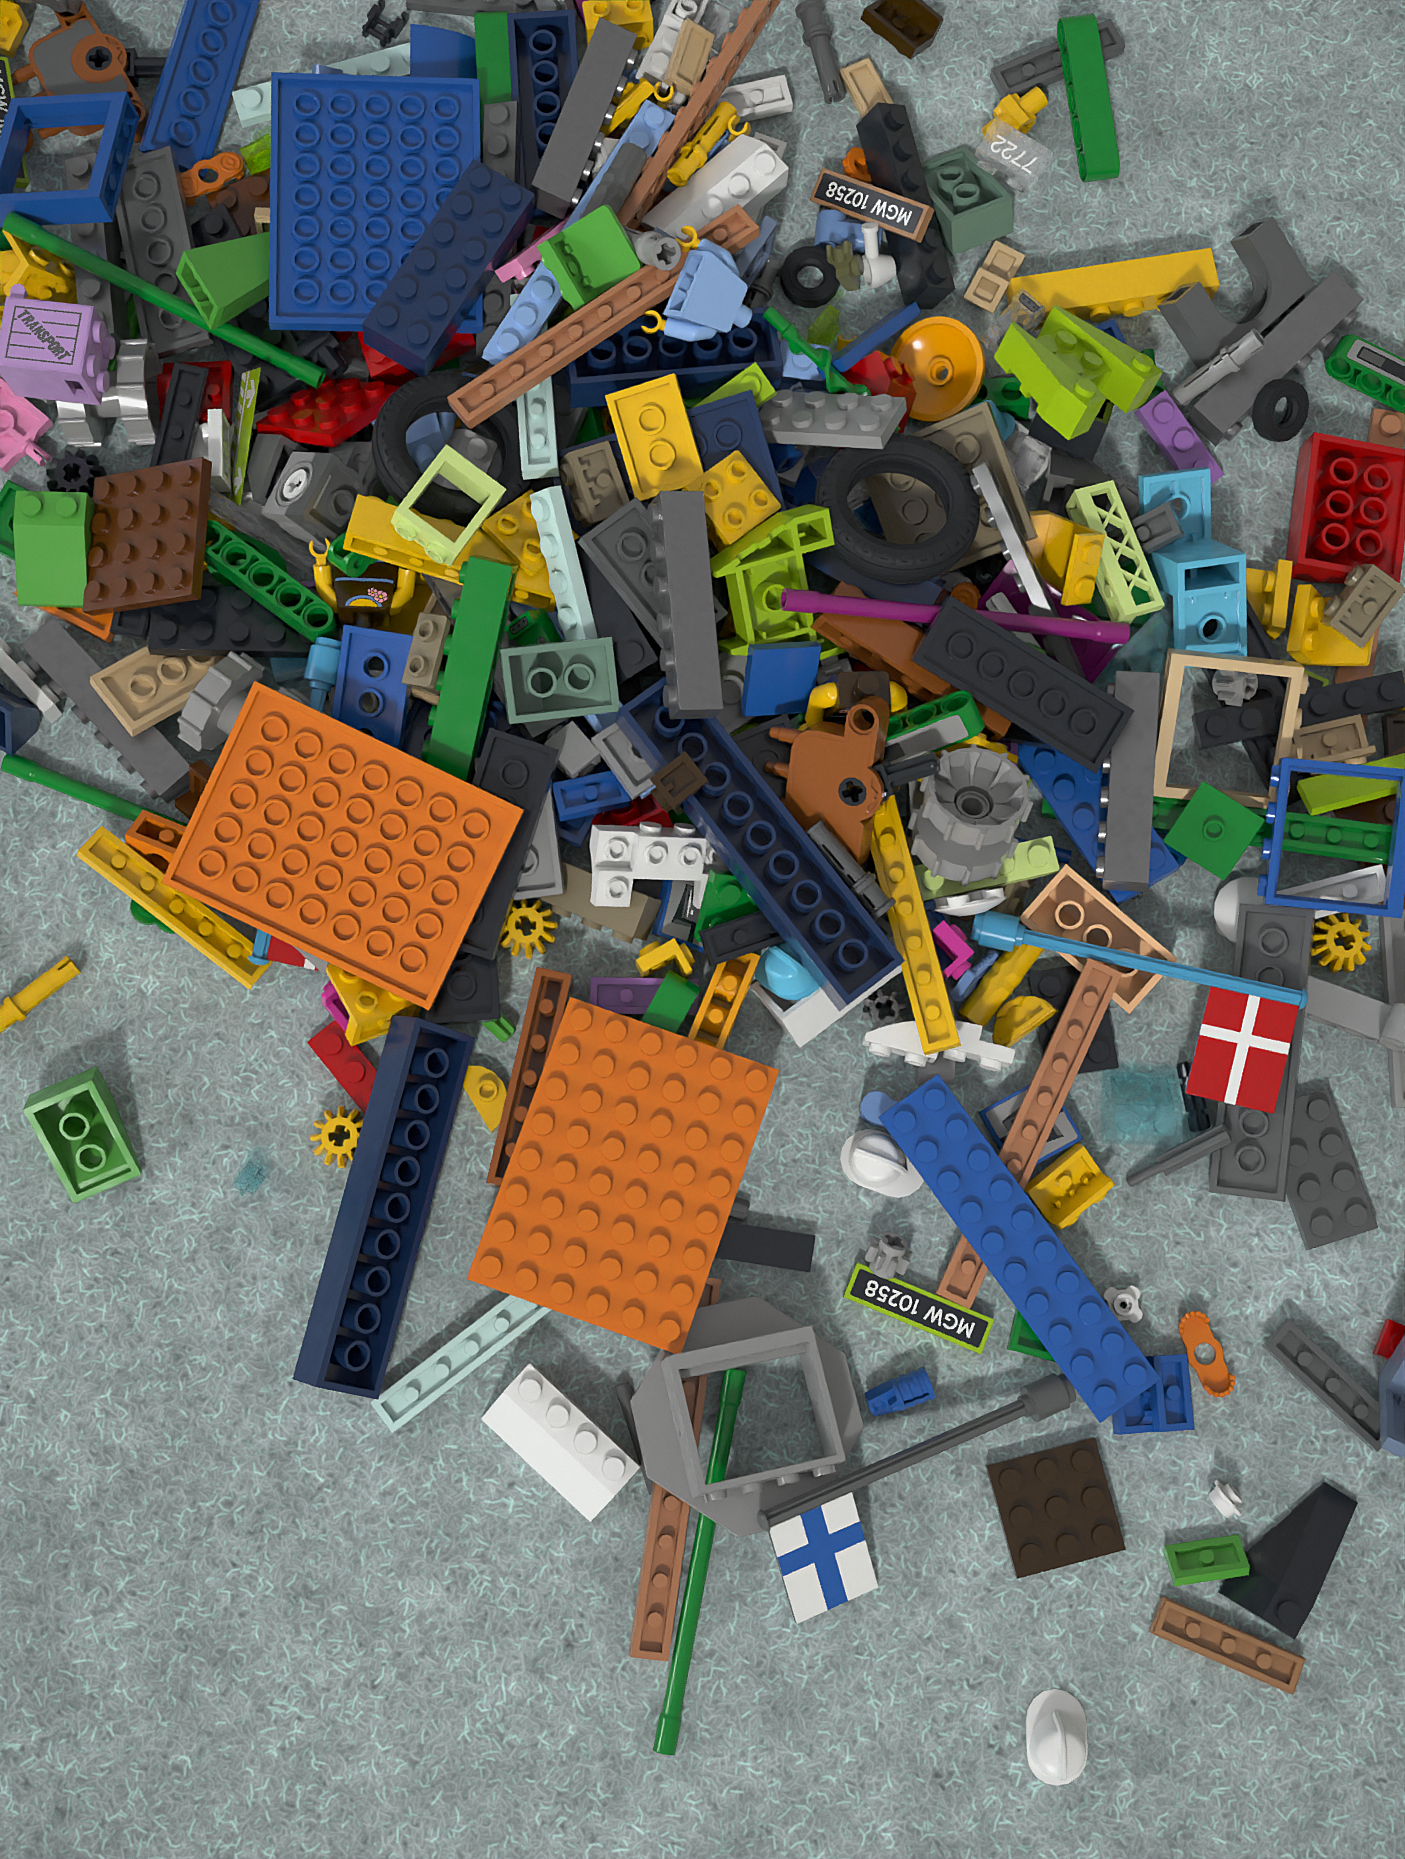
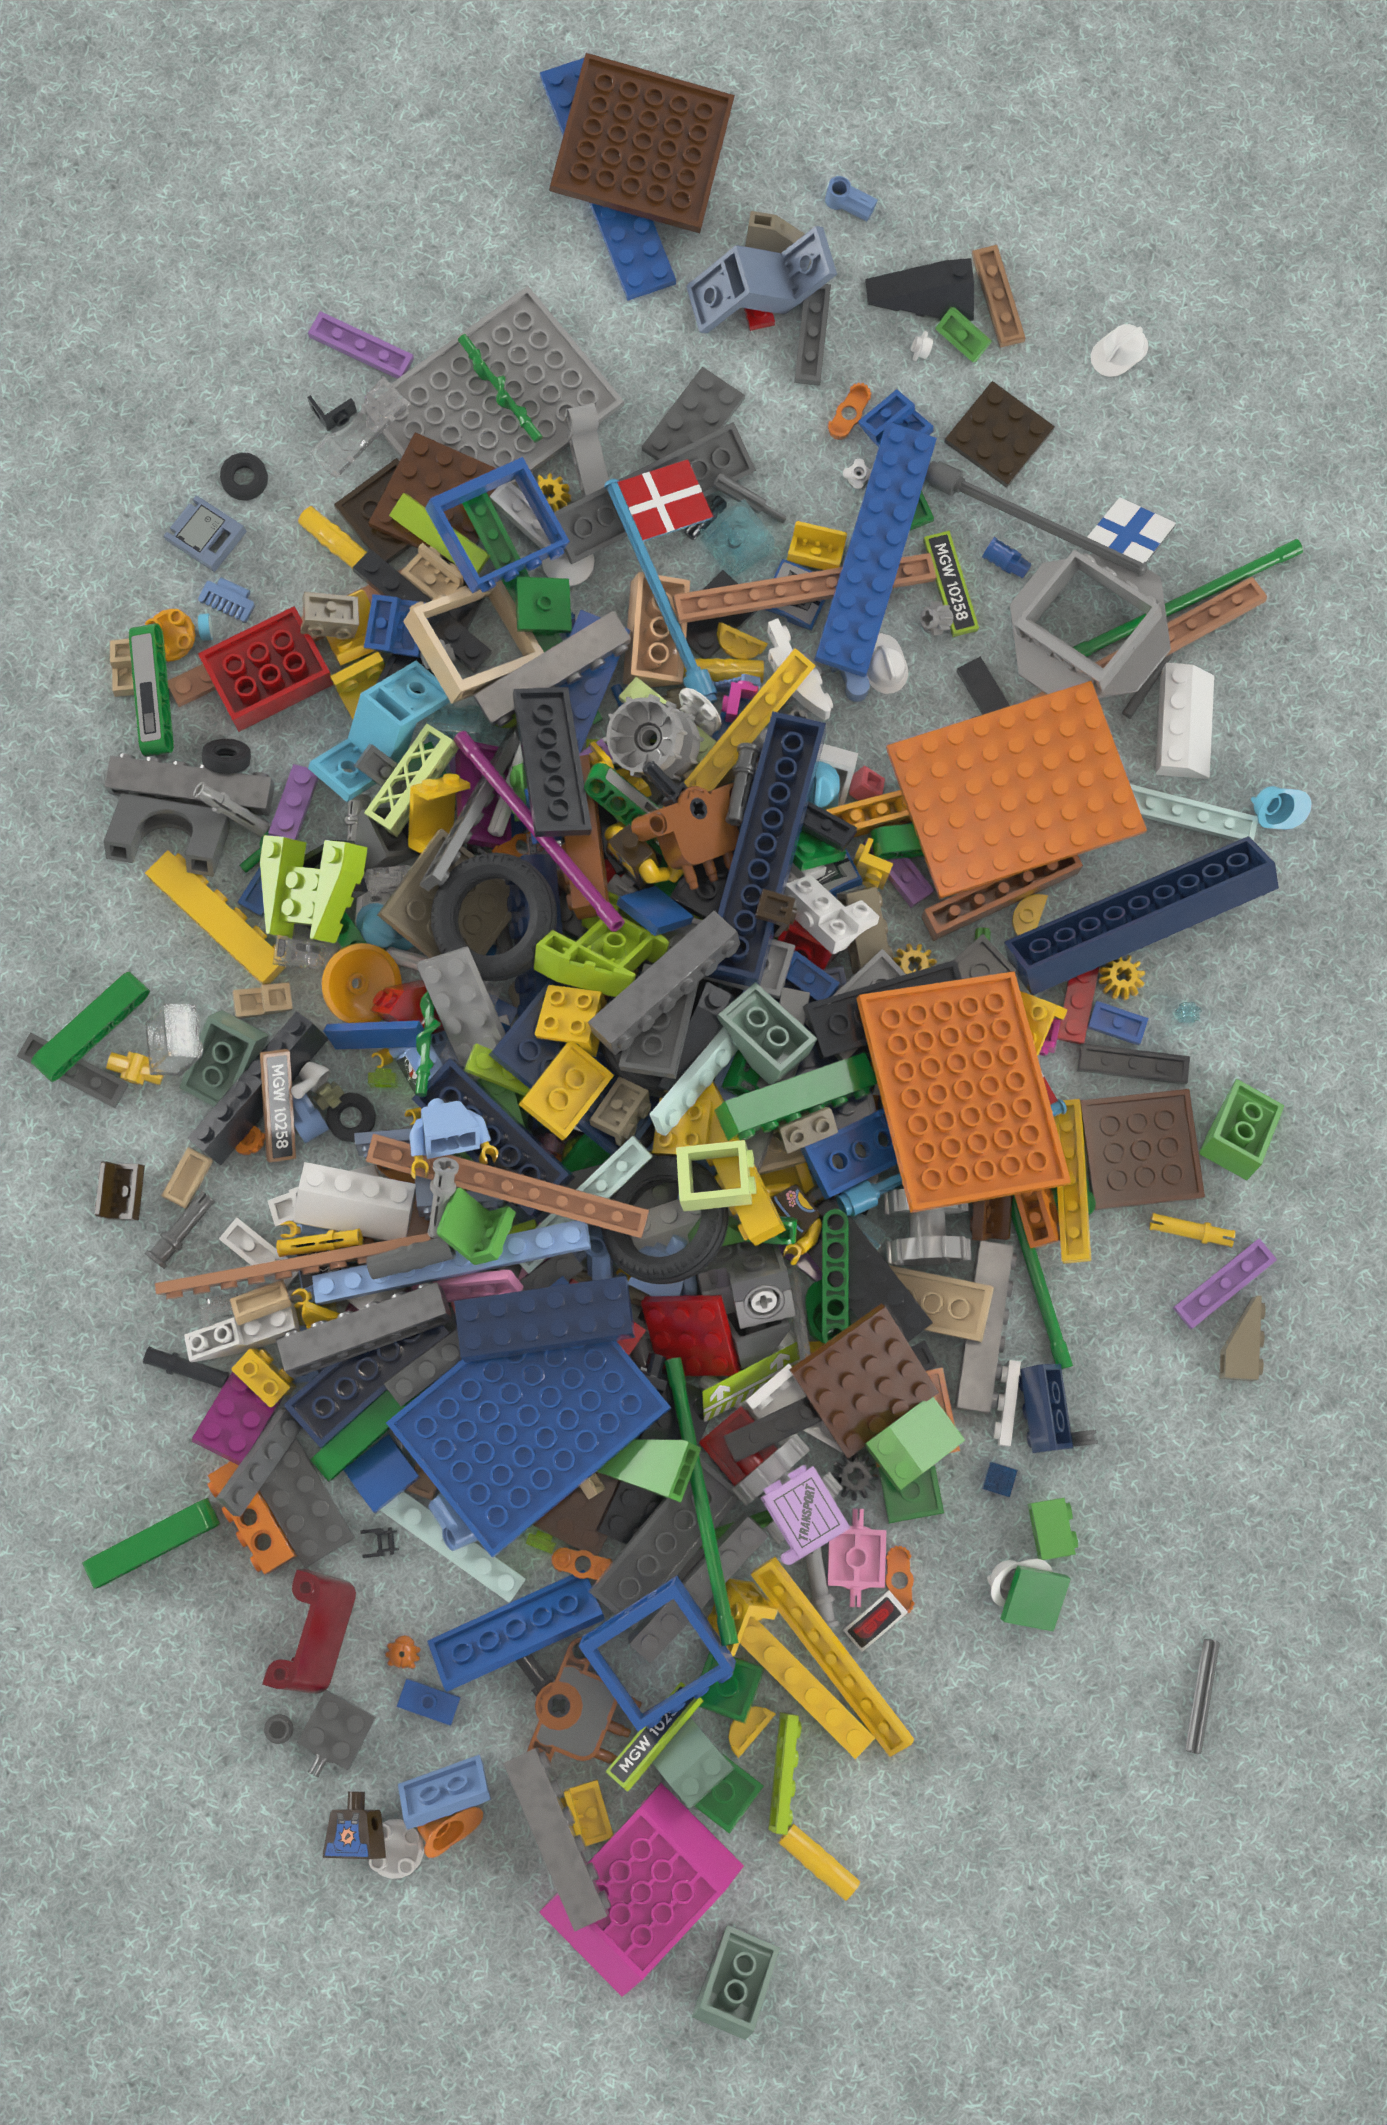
camera: 130 degrees left, 0 degrees up
none -> blue slope [364,594,428,658]
none -> coral slope [849,765,885,801]
none -> black tile [1077,1043,1190,1085]
none -> reddish brown plate [1080,1089,1205,1210]
none -> blue plate [1087,1001,1149,1046]
none -> medium azure piece [1251,786,1312,830]

